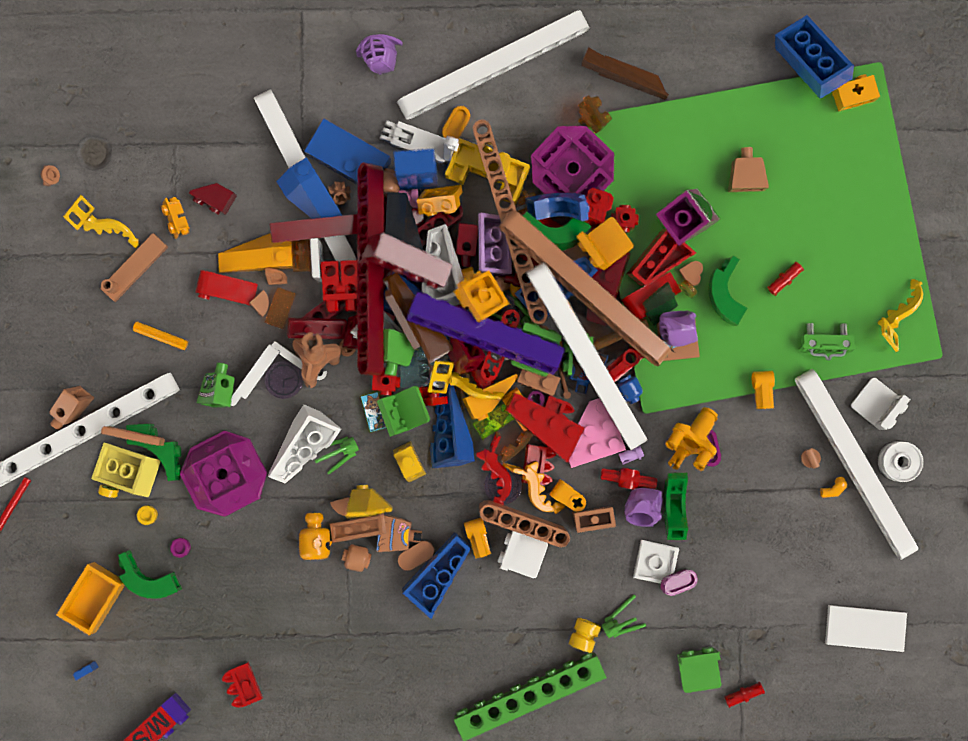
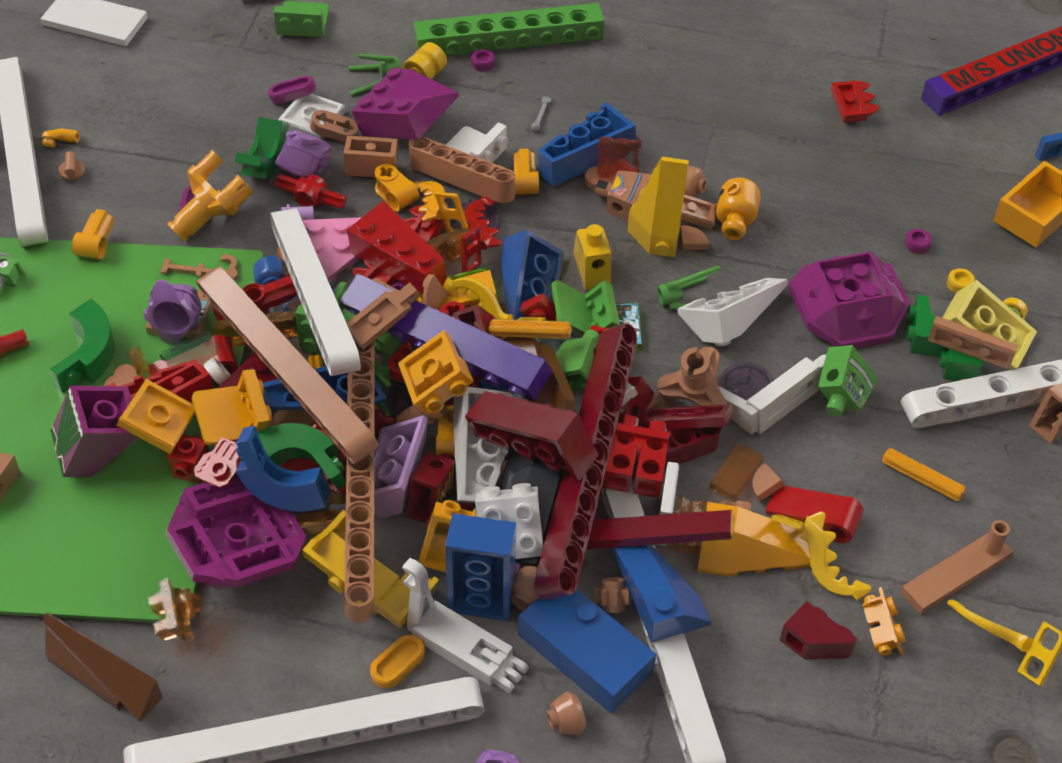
camera: 165 degrees left, 35 degrees down
green arch [118,550,182,599] -> none
none -> light orange plate [117,379,196,454]
none -> nougat piece [161,254,238,281]
none -> white tile [204,358,231,385]
none -> nougat beam [309,110,358,143]
none -> nougat hinge [346,282,420,350]
none -> magenta slope [351,68,459,140]
none -> nougat tile [421,274,448,309]
none -> magenta tile [471,49,495,72]
none -> white bracket [475,483,543,559]
none -> light orange axle [489,319,572,339]
none -> light grey hinge [531,96,551,132]
none -> nougat cone [546,691,586,735]
none -> clear red piece [597,135,642,178]
none -> yellow piece [771,512,872,600]

